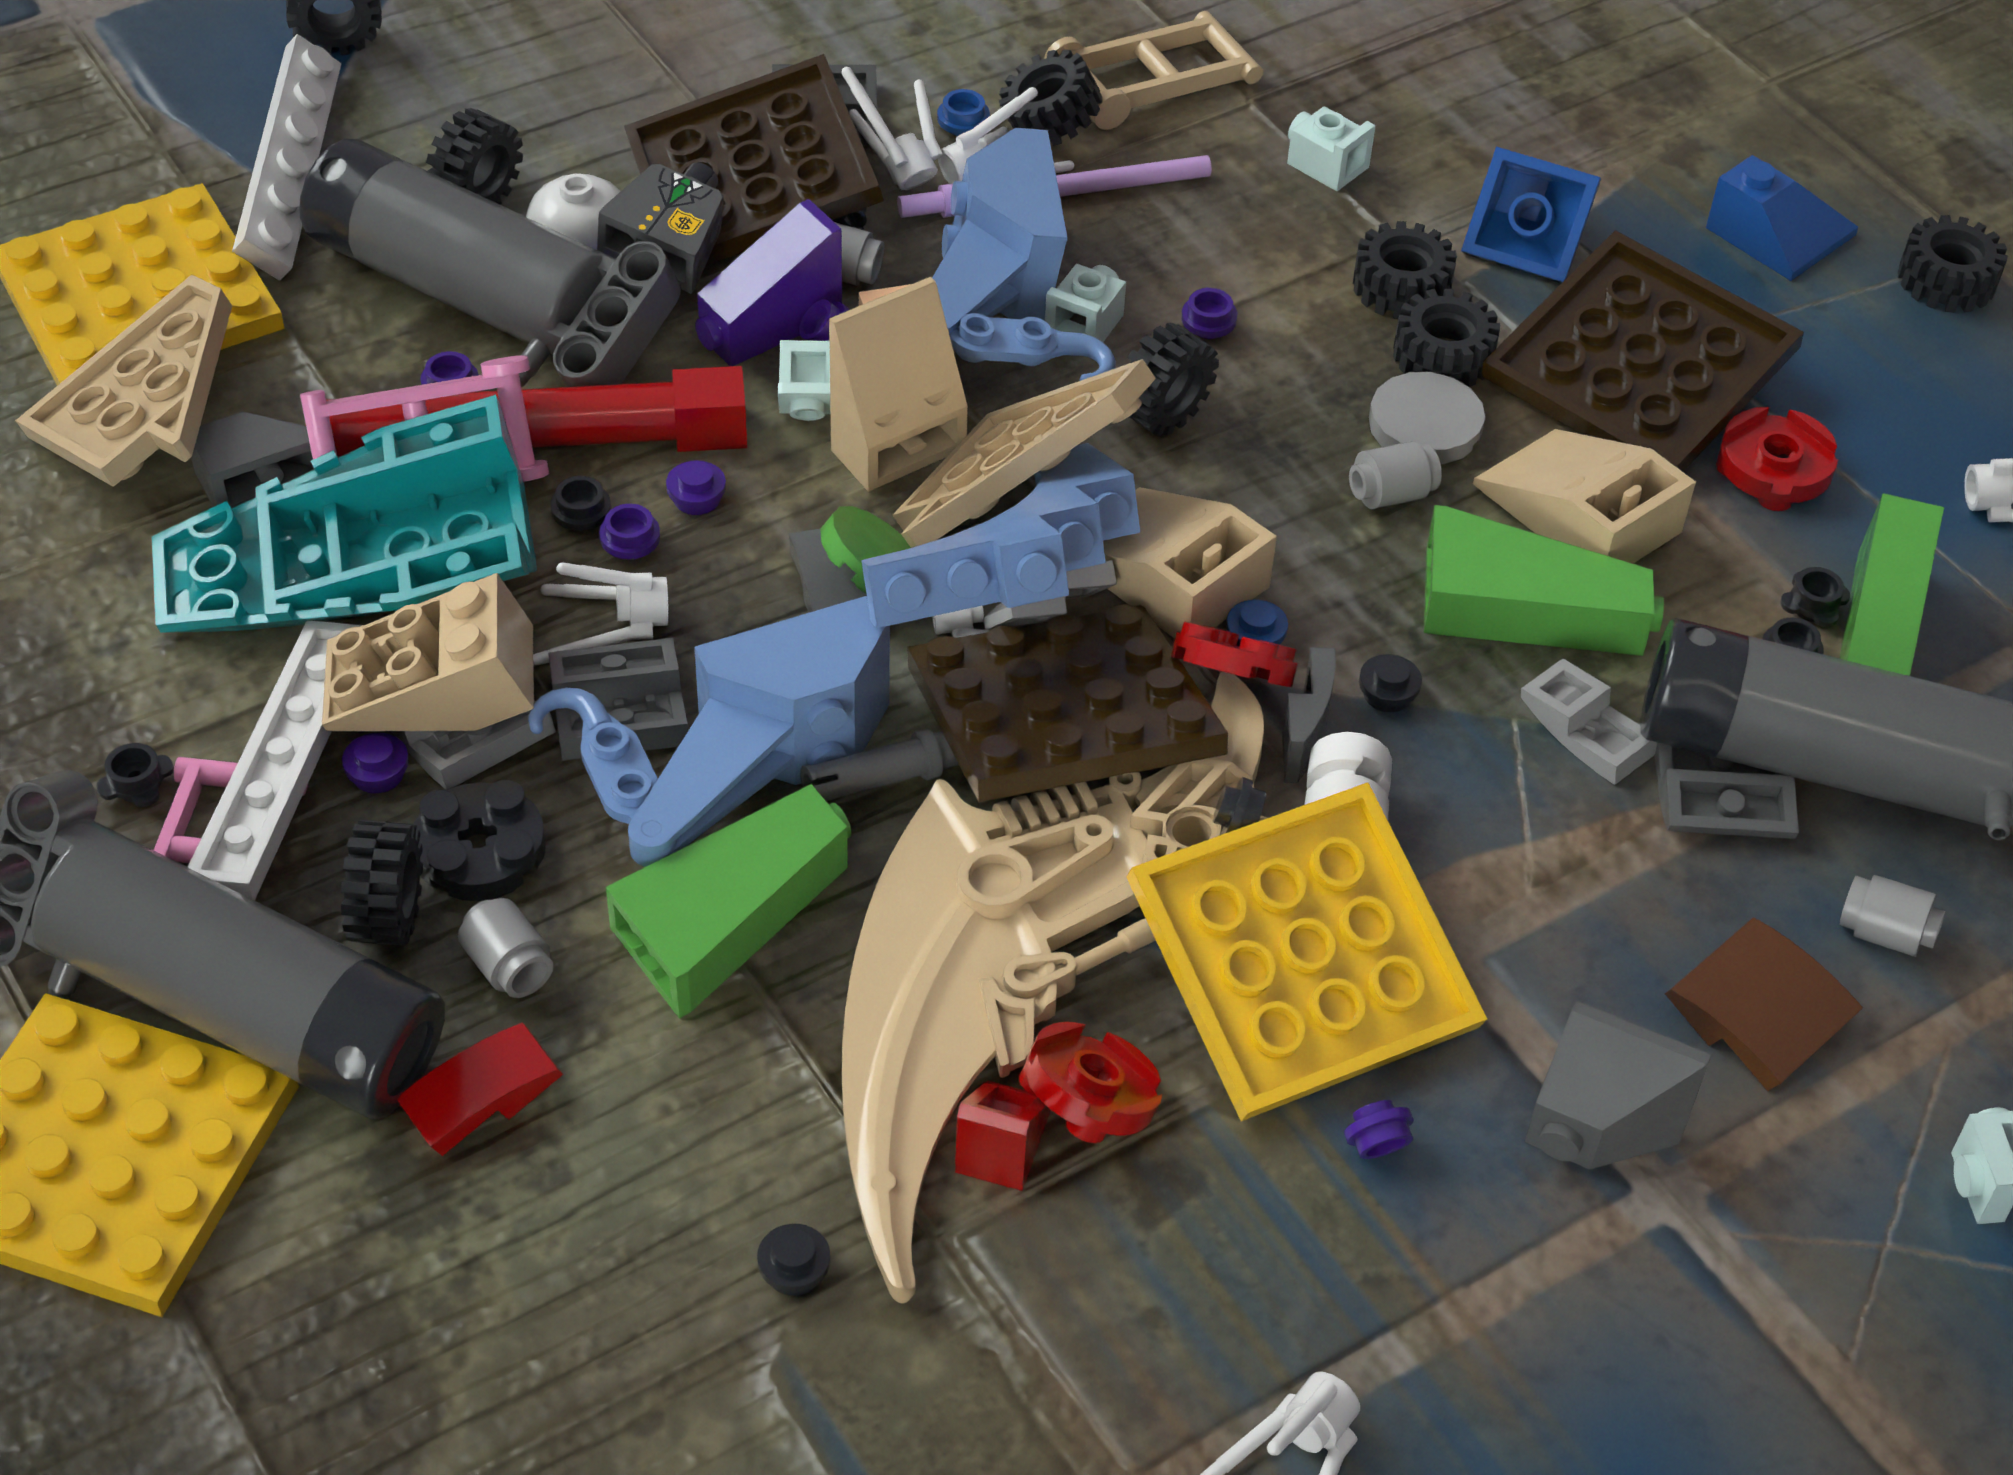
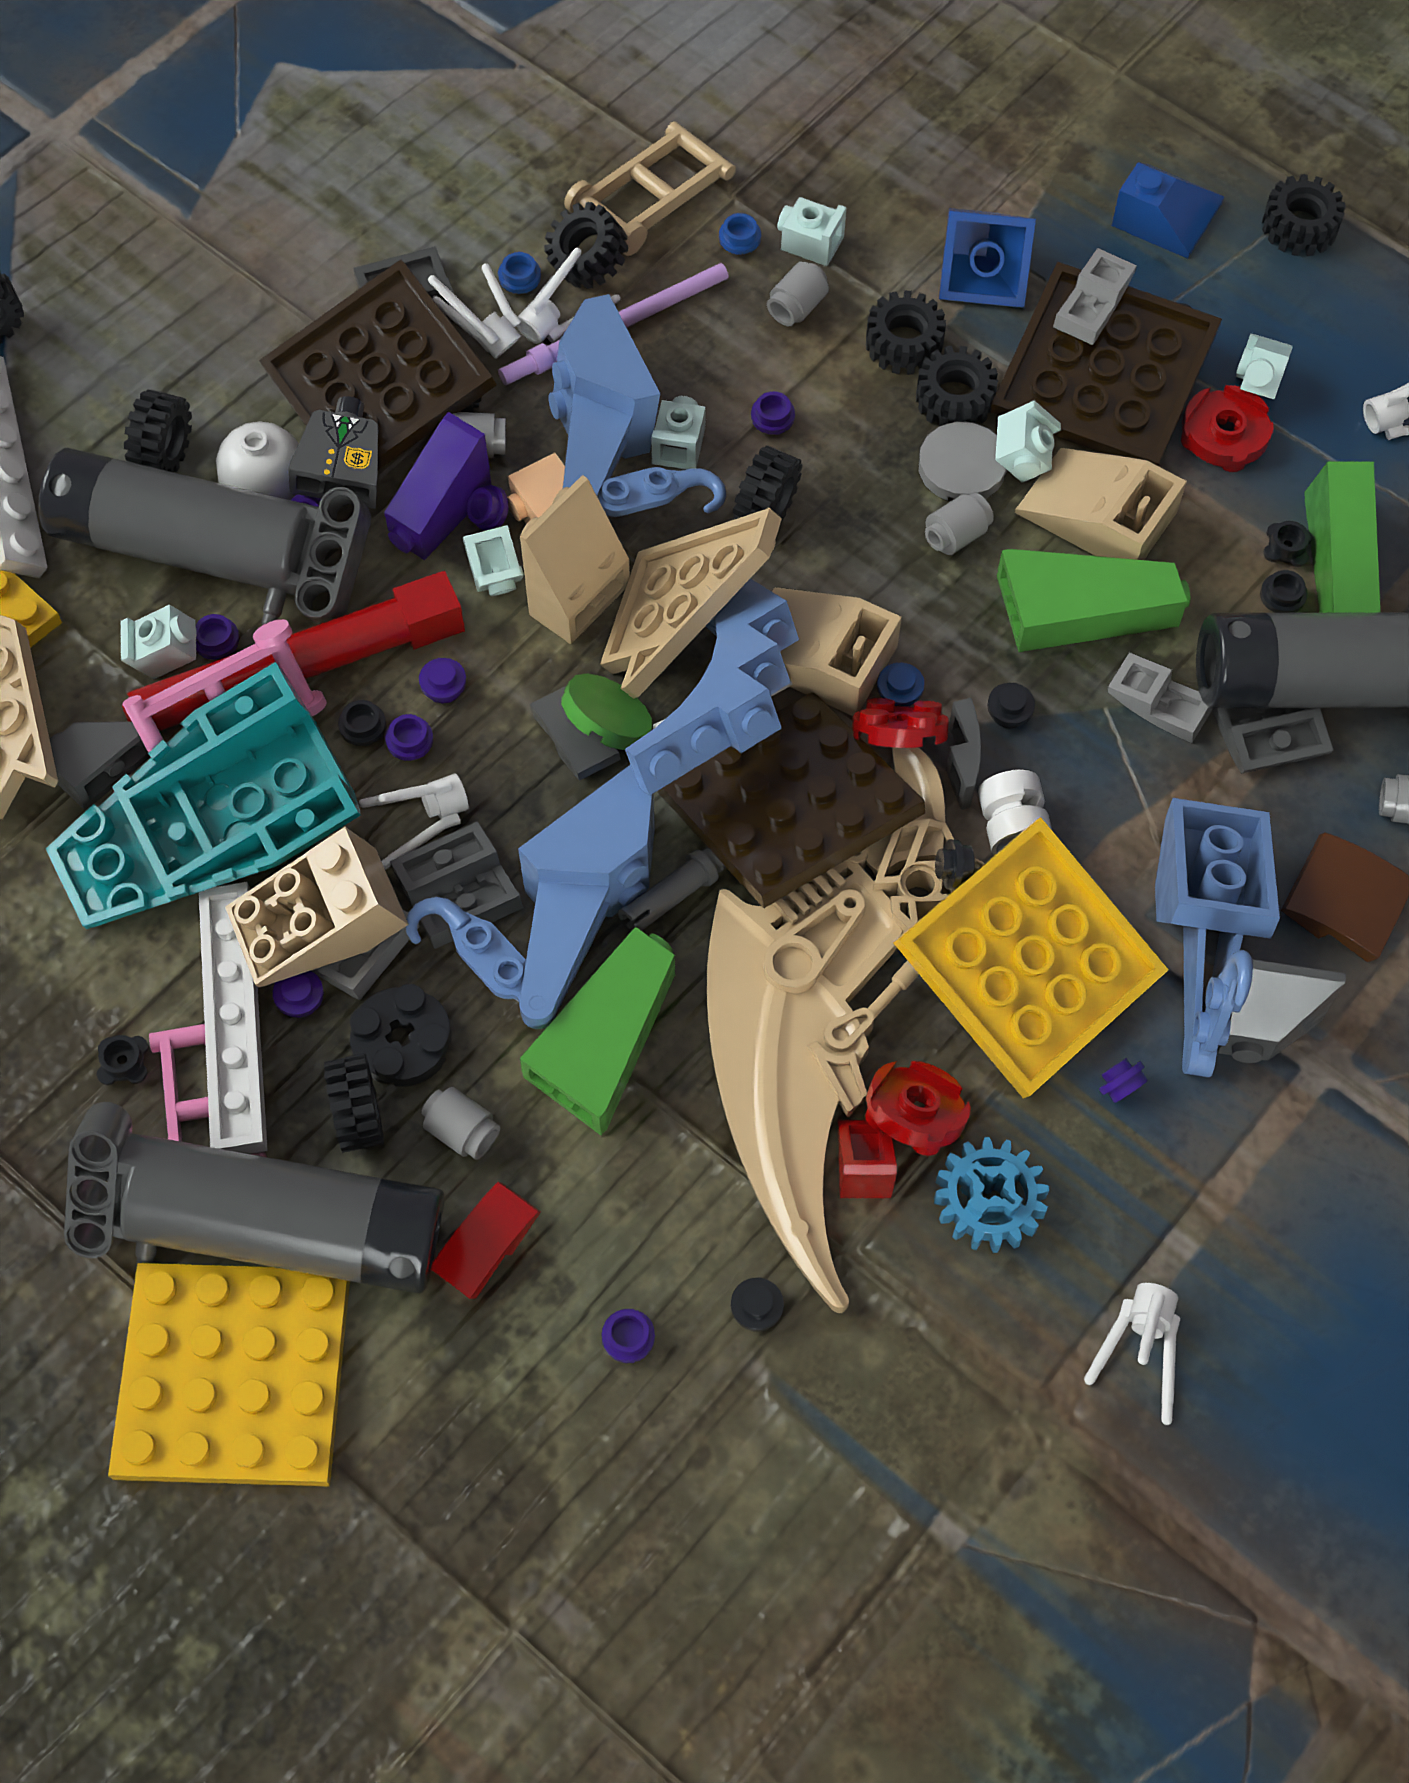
camera: 15 degrees left, 15 degrees up
none -> light aqua brick [121,605,197,679]
none -> dark purple plate [602,1309,655,1363]
none -> blue plate [719,213,761,254]
none -> light grey brick [767,262,829,326]
none -> dark azure gear [934,1137,1049,1253]
none -> light aqua brick [995,400,1061,482]
none -> light grey slope [1053,248,1137,345]
none -> medium blue slope [1155,798,1280,1077]
none -> light aqua brick [1236,333,1293,399]

